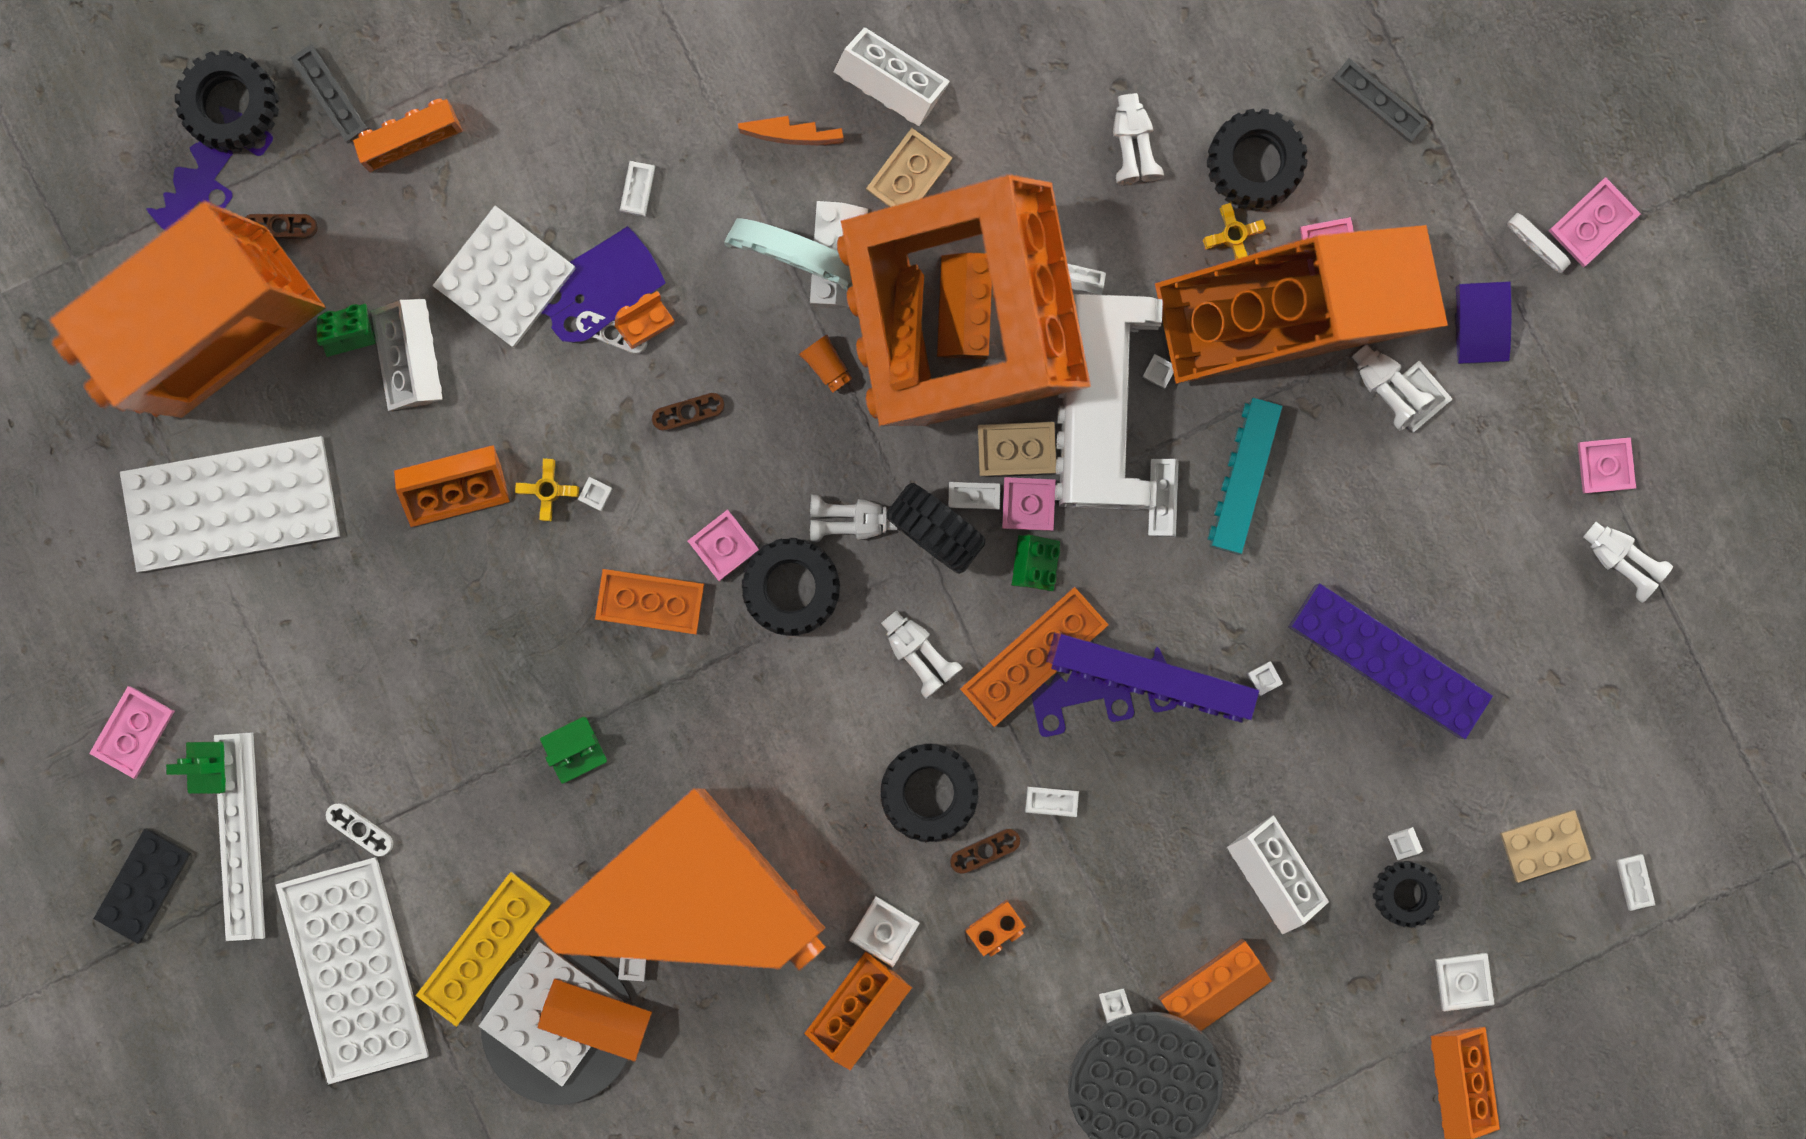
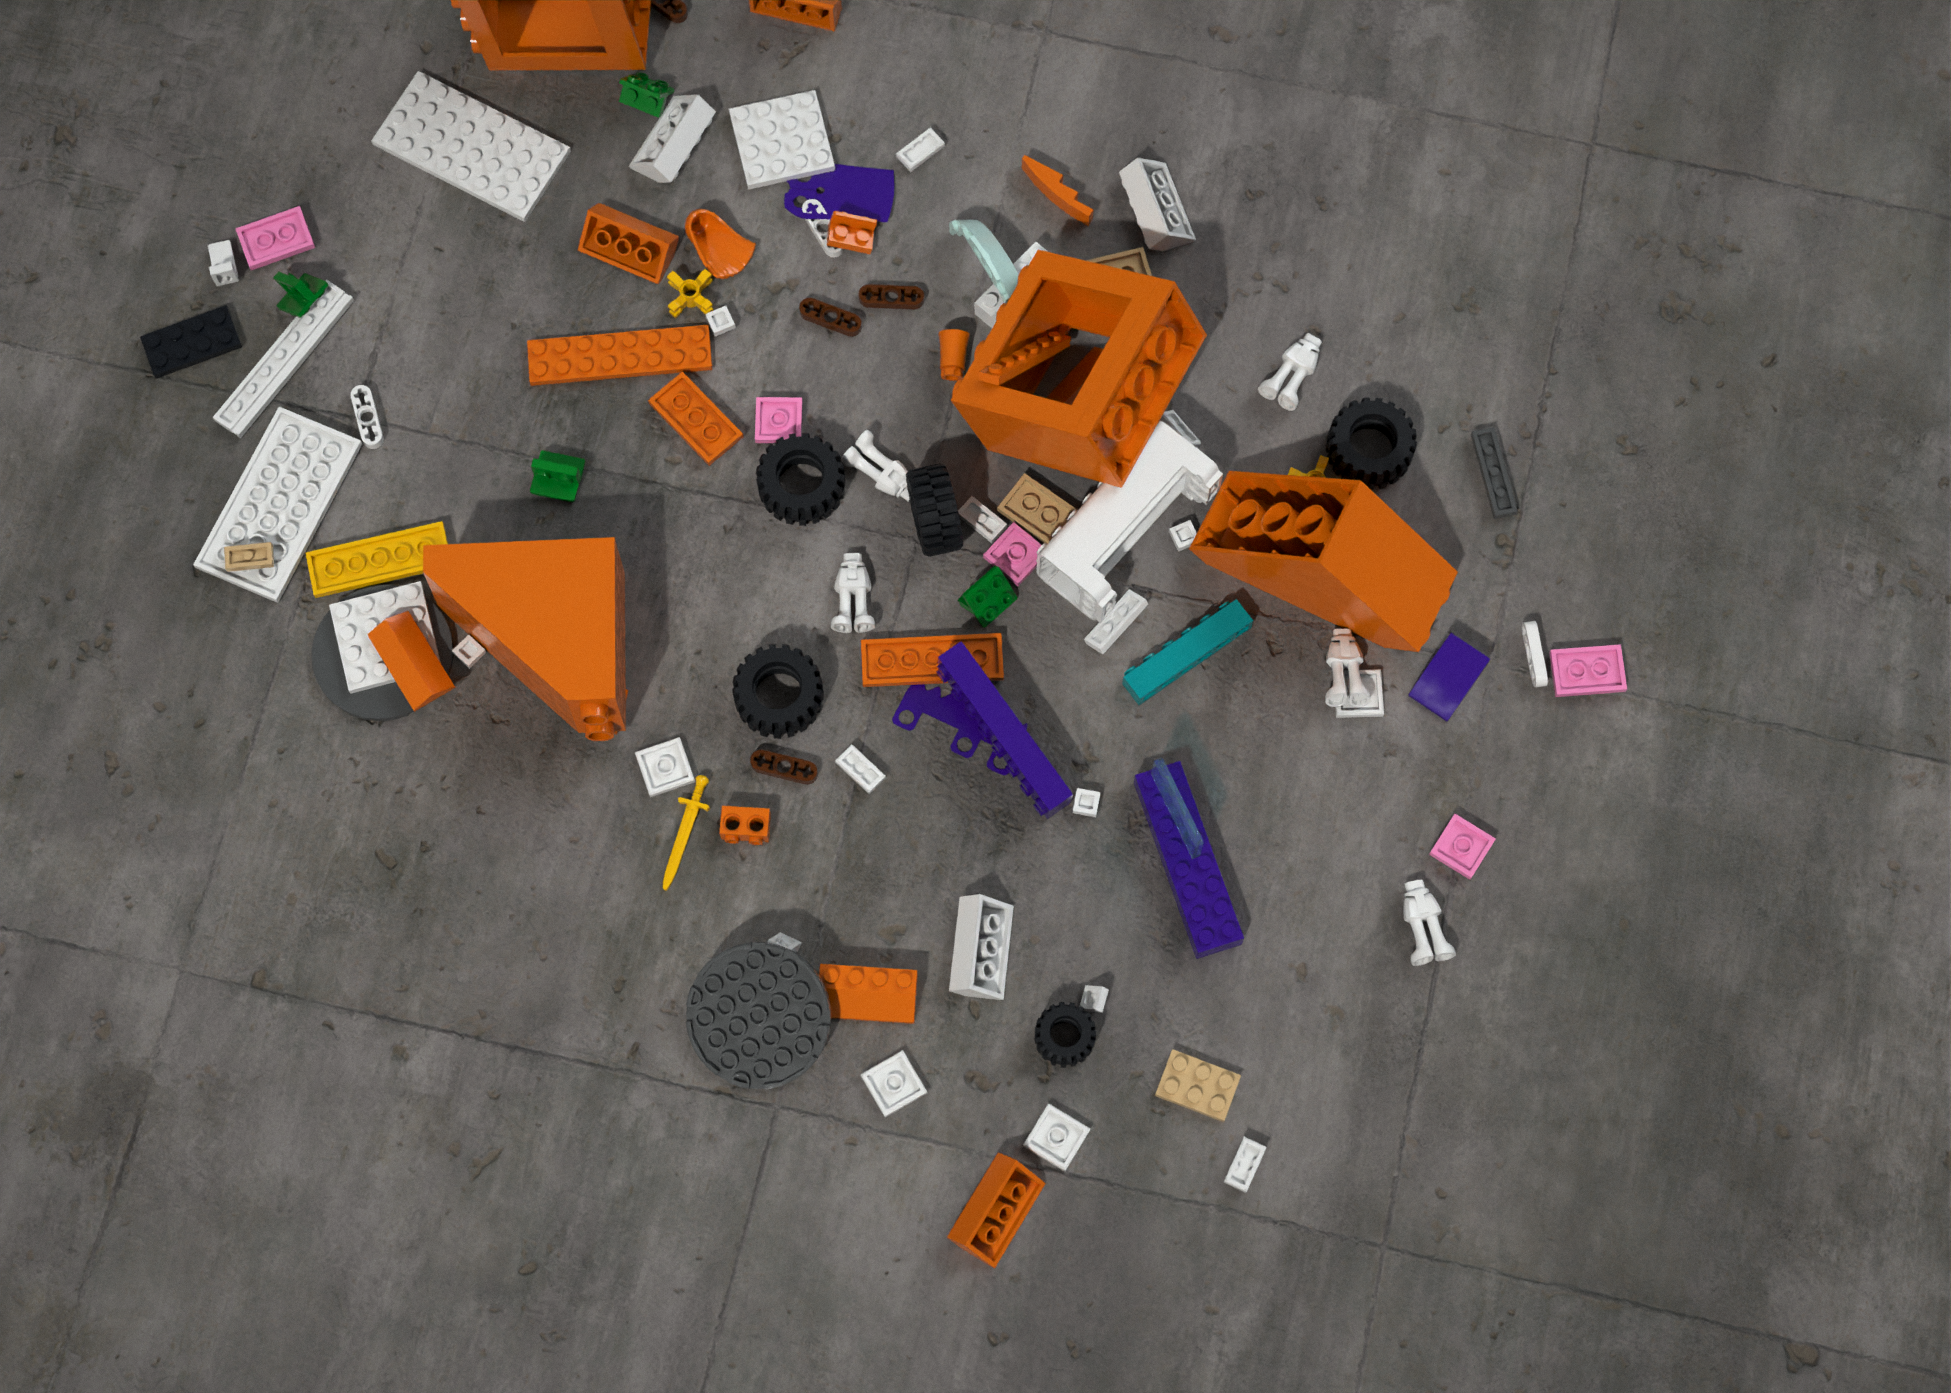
camera: 40 degrees right, 15 degrees down
orange slope [804,951,912,1070] -> none
none -> white bracket [208,240,239,286]
none -> tan plate [224,542,274,572]
none -> orange plate [527,325,712,386]
none -> yellow sword [663,775,710,891]
none -> orange hair [685,209,756,279]
none -> reddish brown beam [859,284,924,310]
none -> white tile [861,1050,927,1118]
none -> clear light blue tile [1151,758,1204,859]

